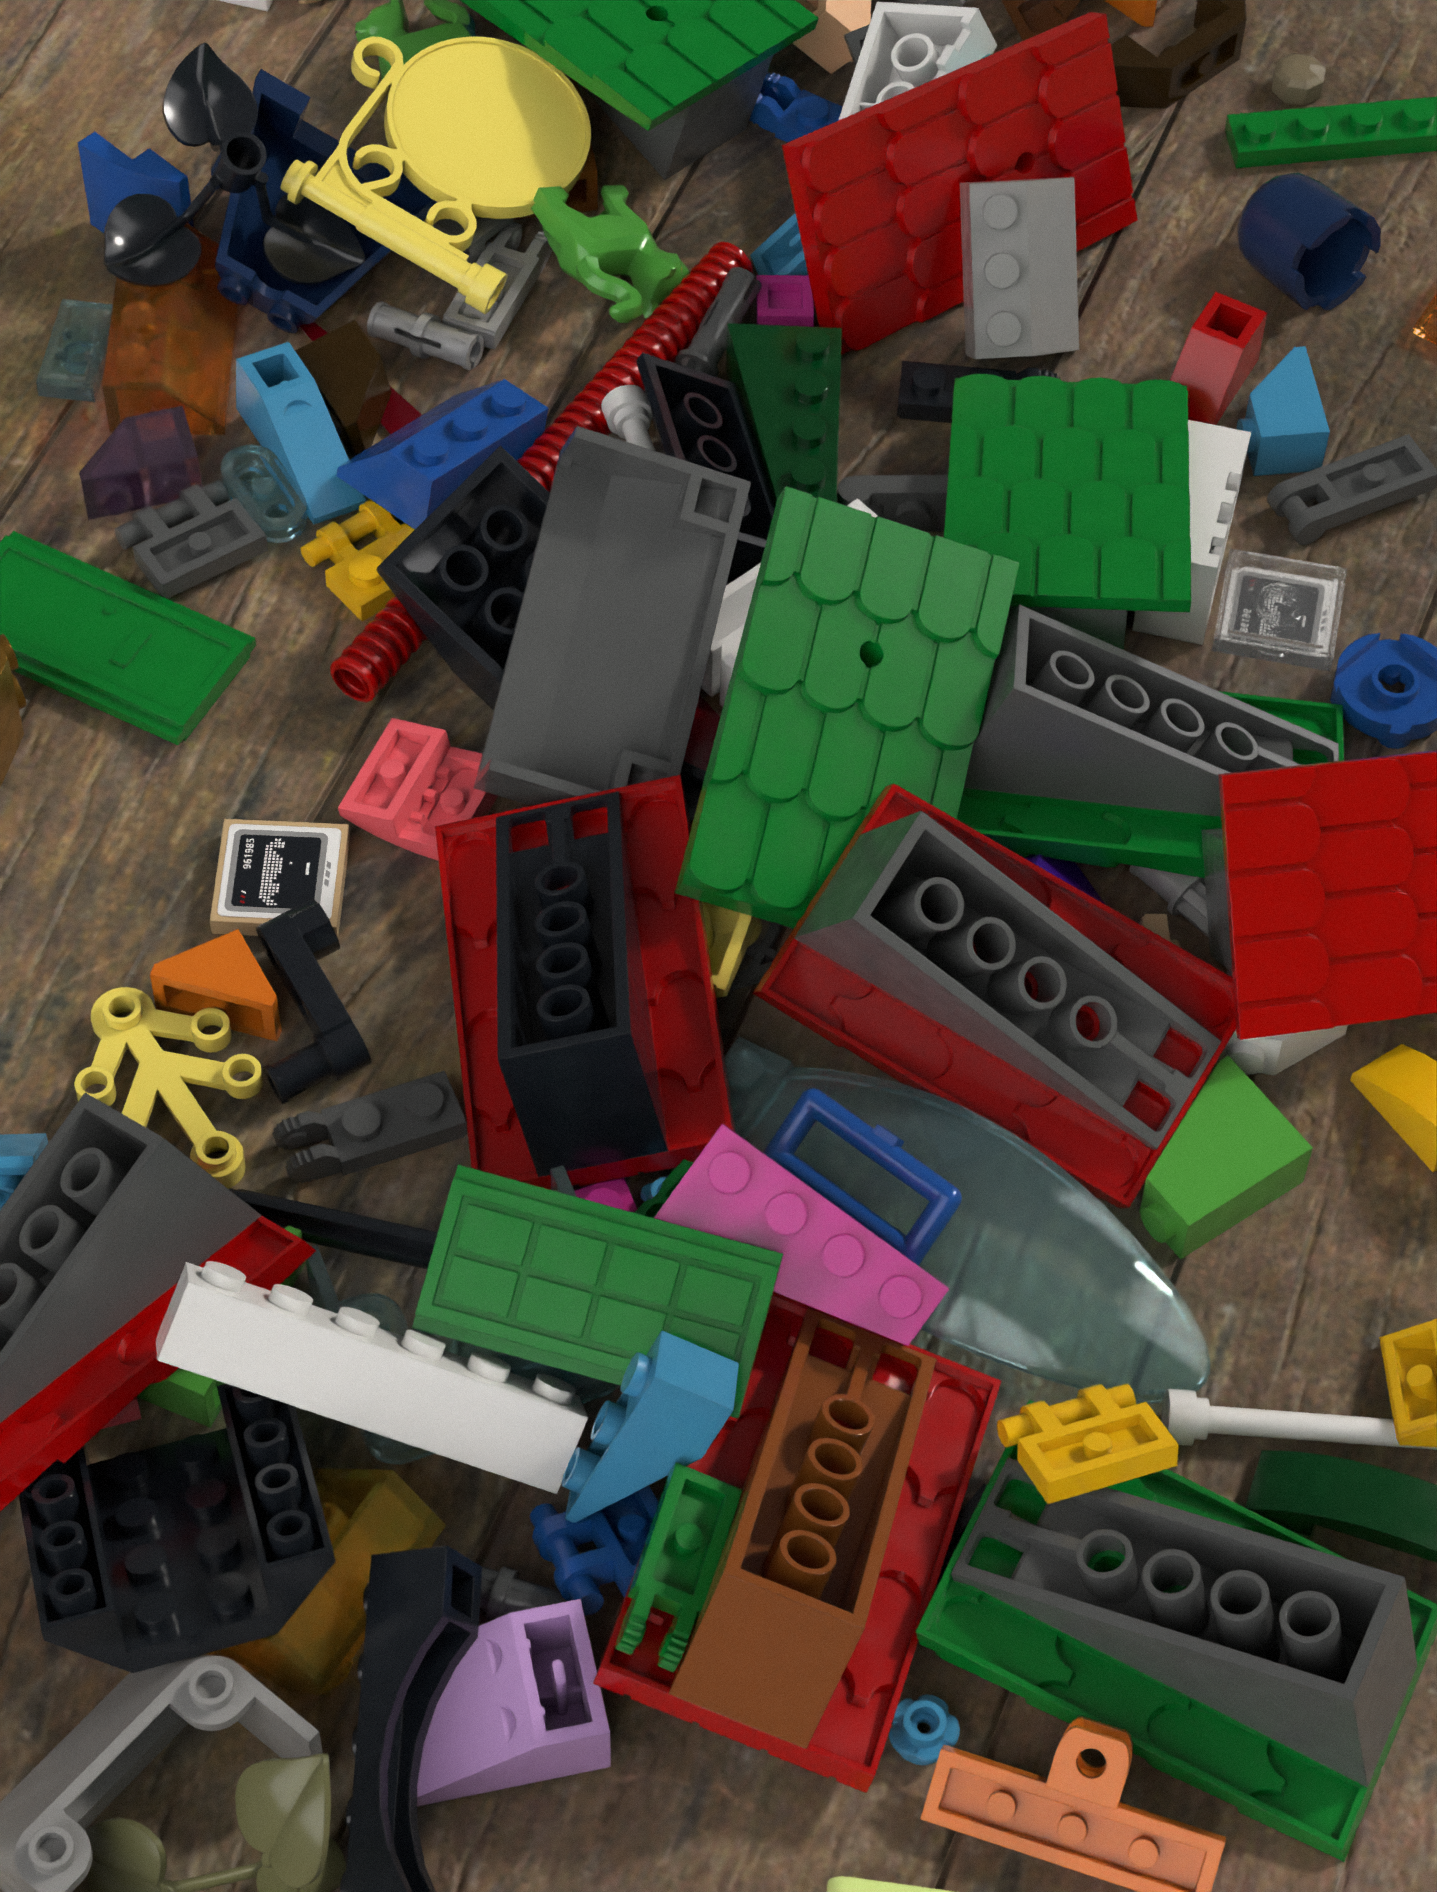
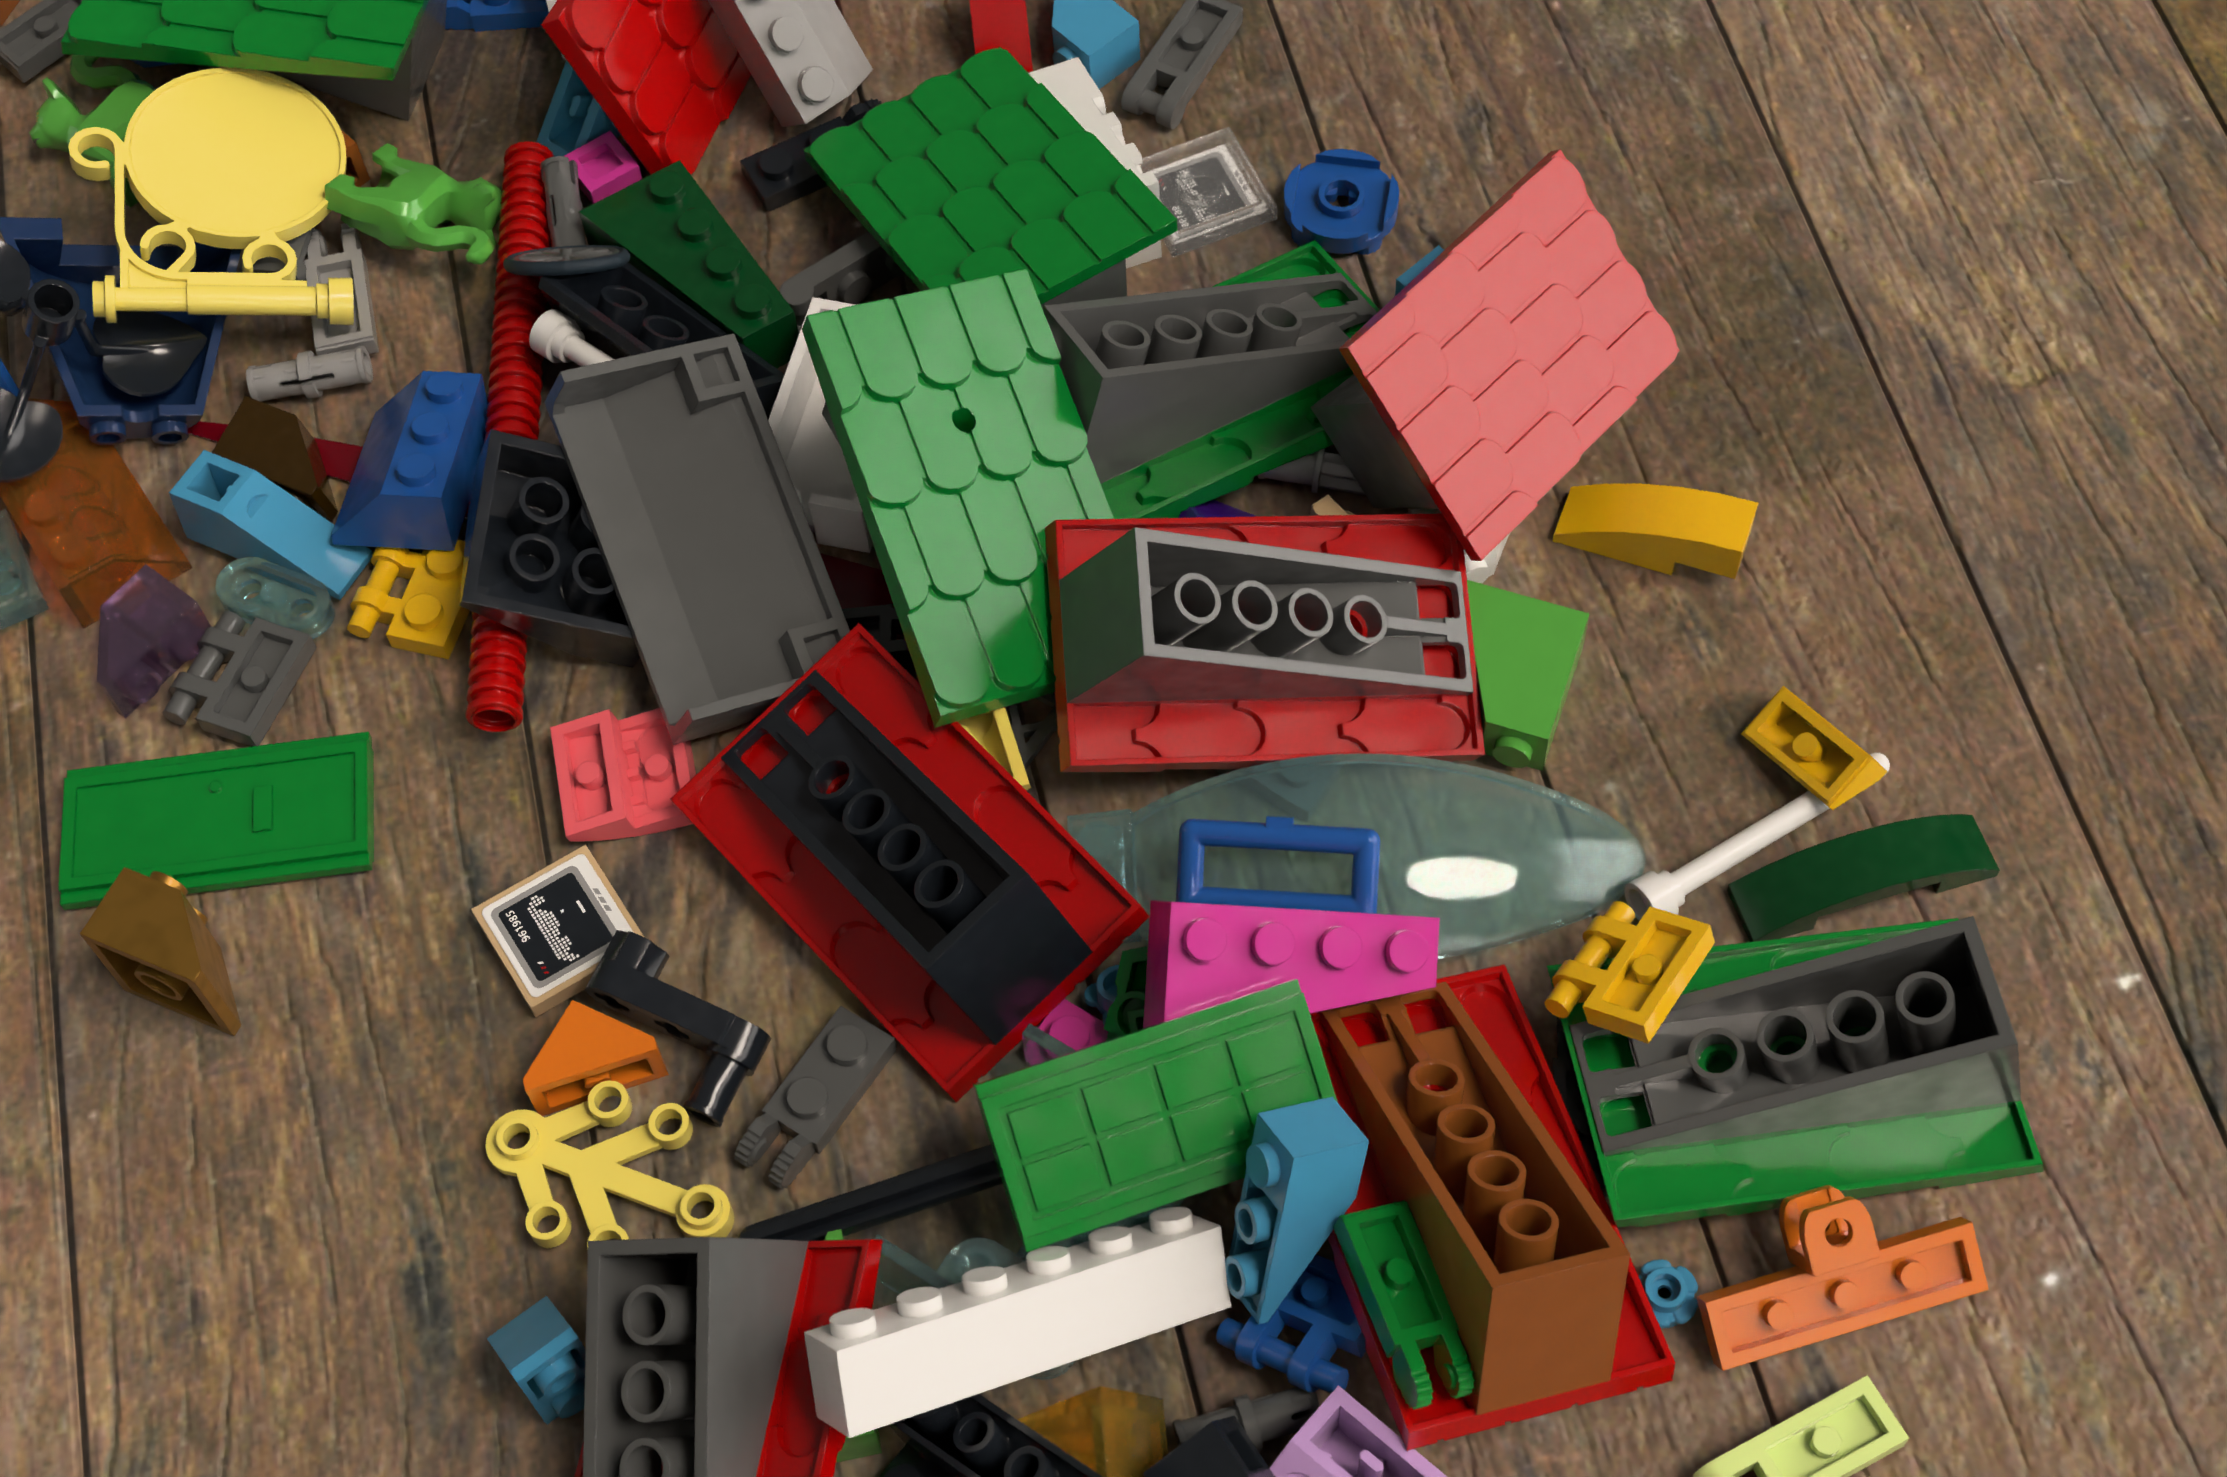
camera: 30 degrees left, 5 degrees up
none -> black wheel [503,245,630,276]

